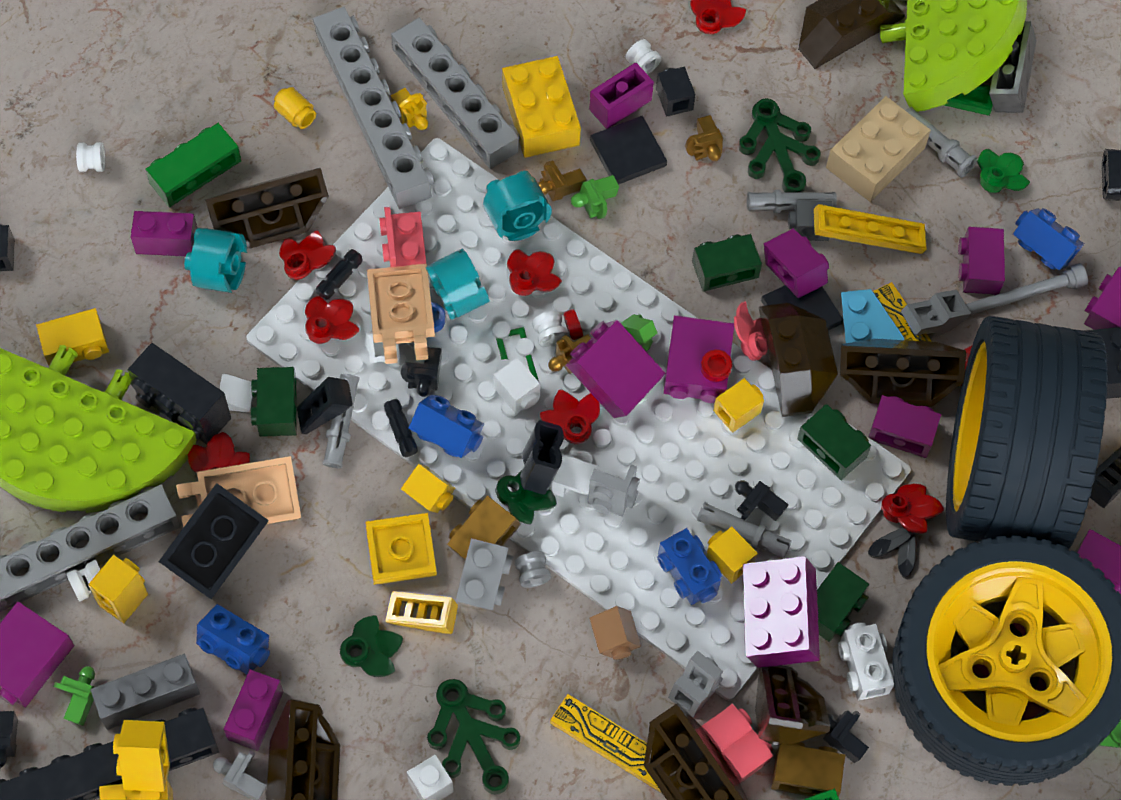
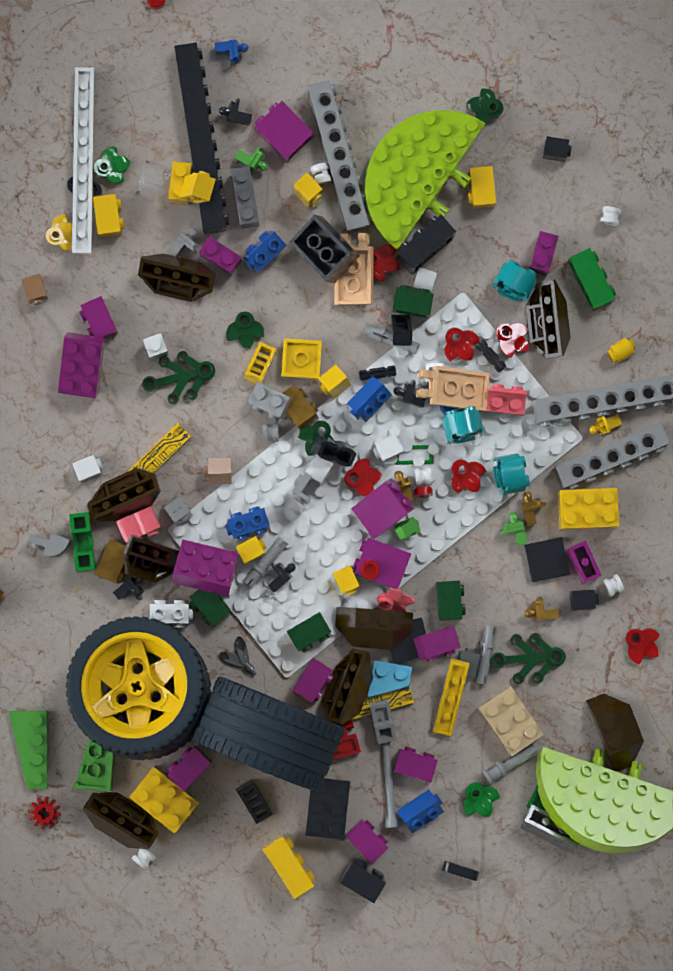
camera: 100 degrees right, 20 degrees up
red plate [881,483,944,533] -> none

